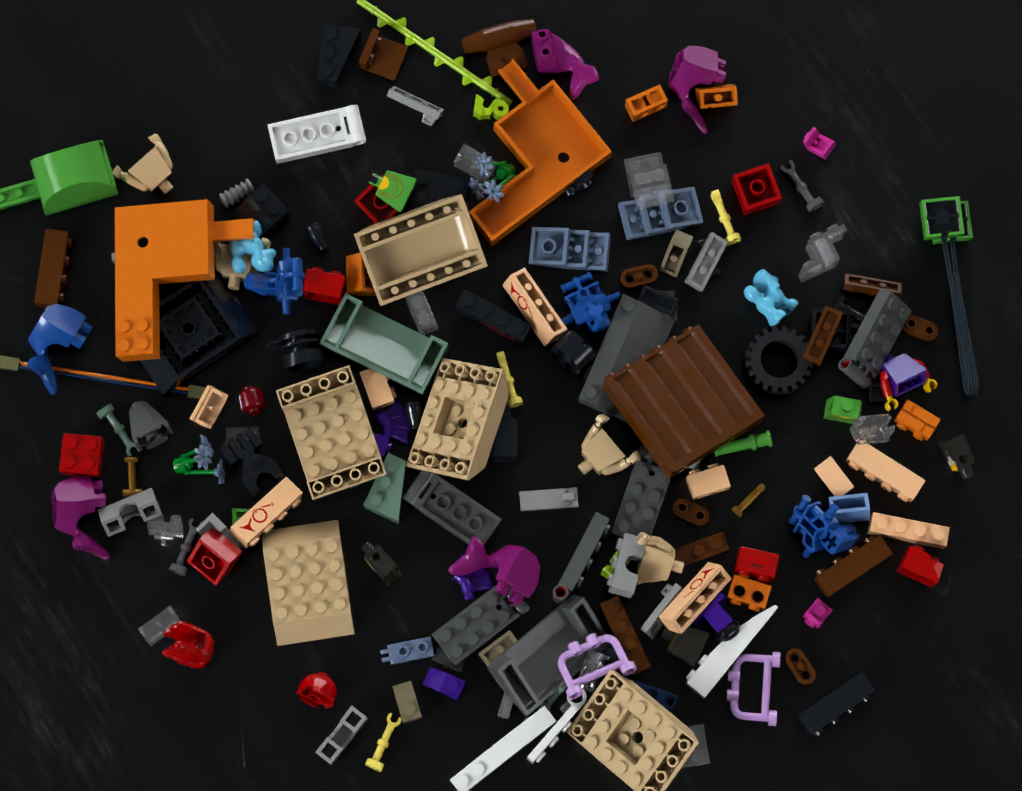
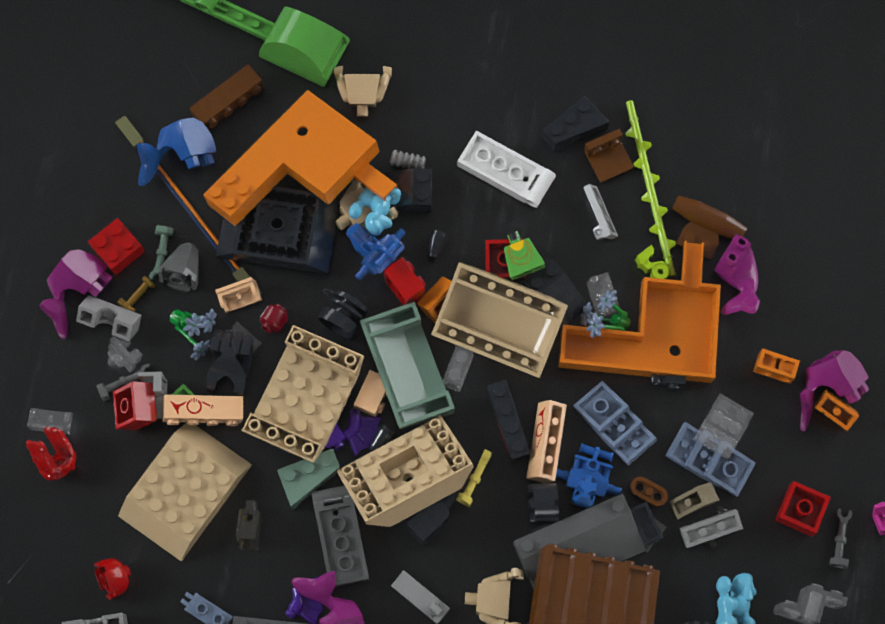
camera: 45 degrees right, 5 degrees down
light yellow piece [710,189,741,246] -> none

